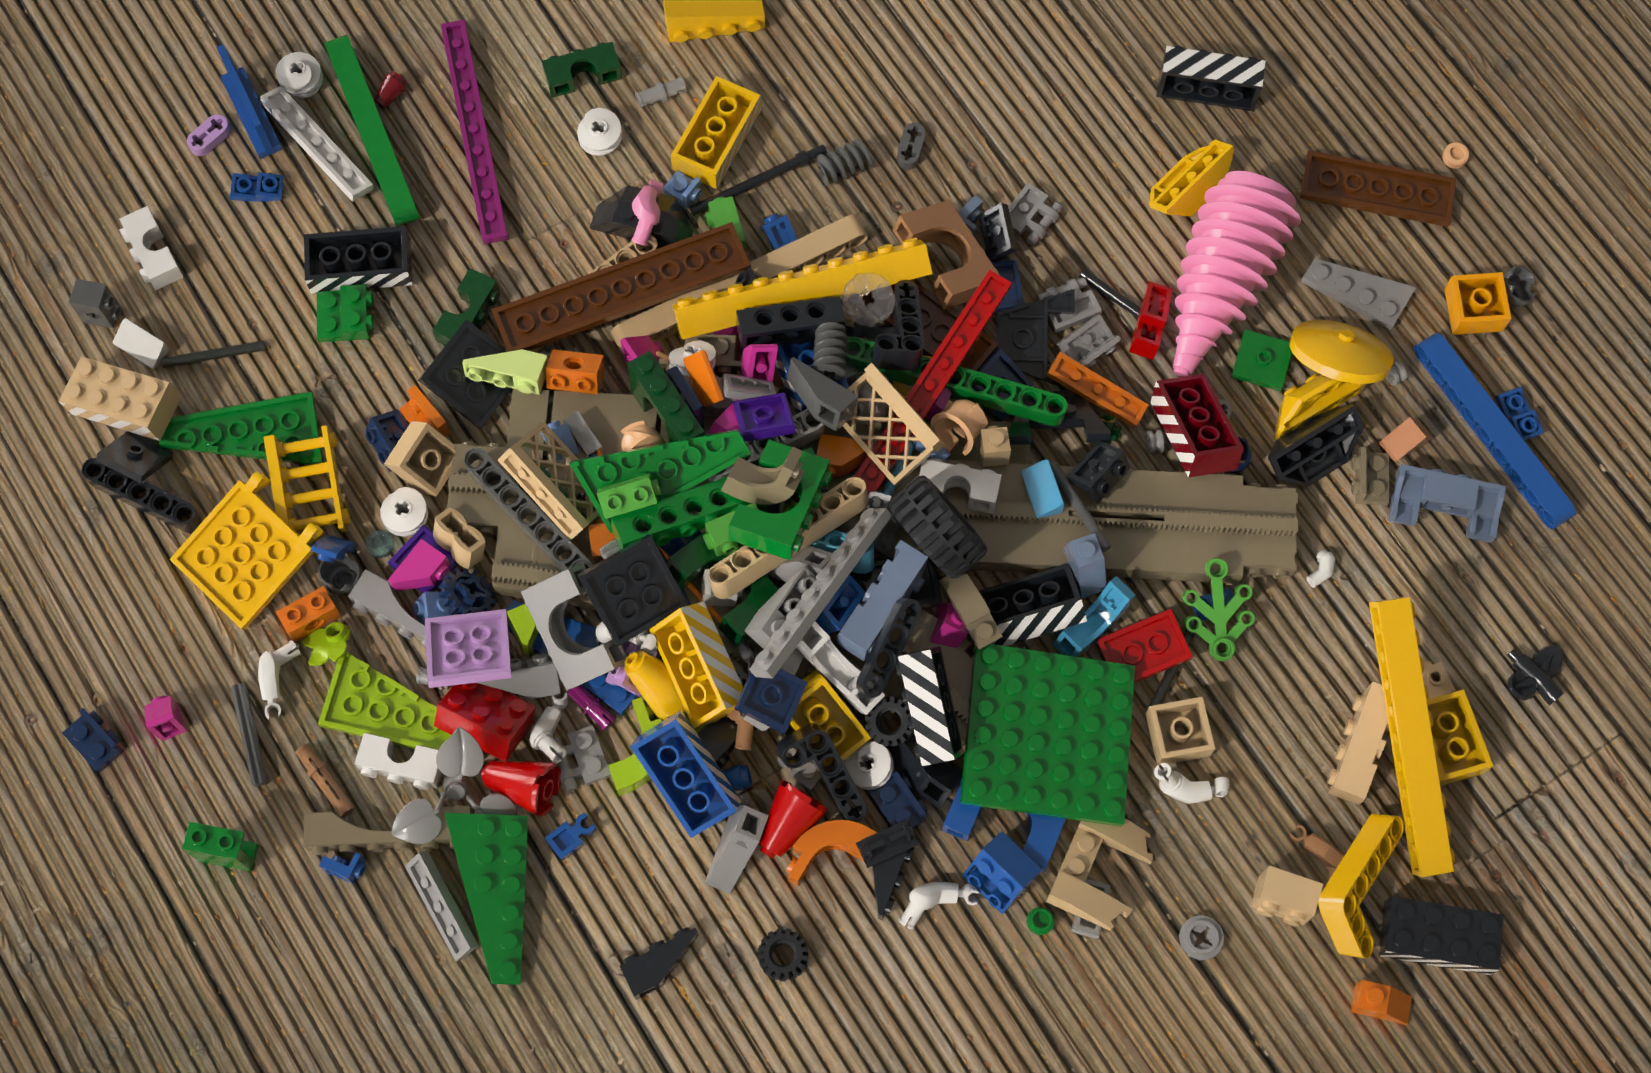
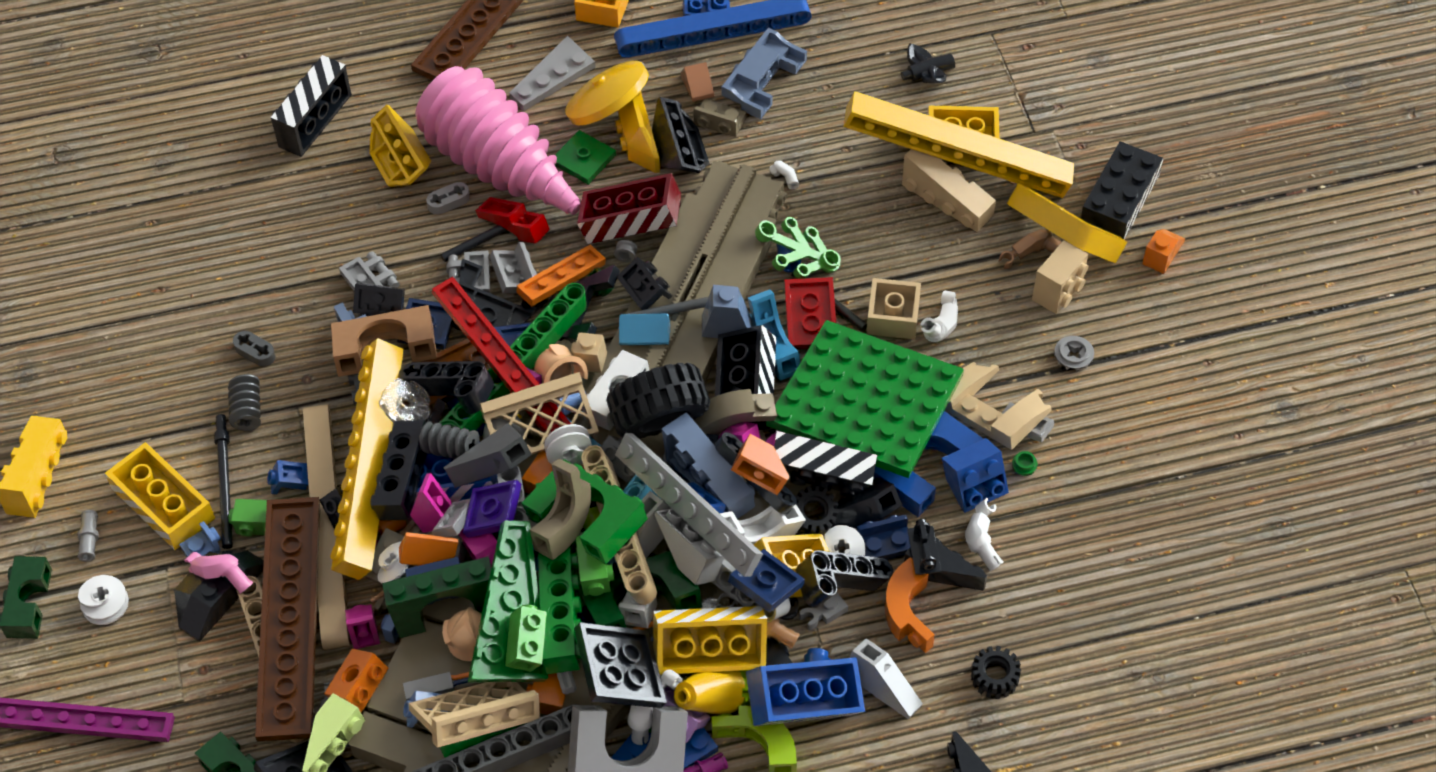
camera: 70 degrees left, 15 degrees down
red cone [759,779,828,859] -> none
none -> light grey beam [426,182,470,215]
none -> white piece [544,424,592,465]
none -> orange slope [731,434,789,495]

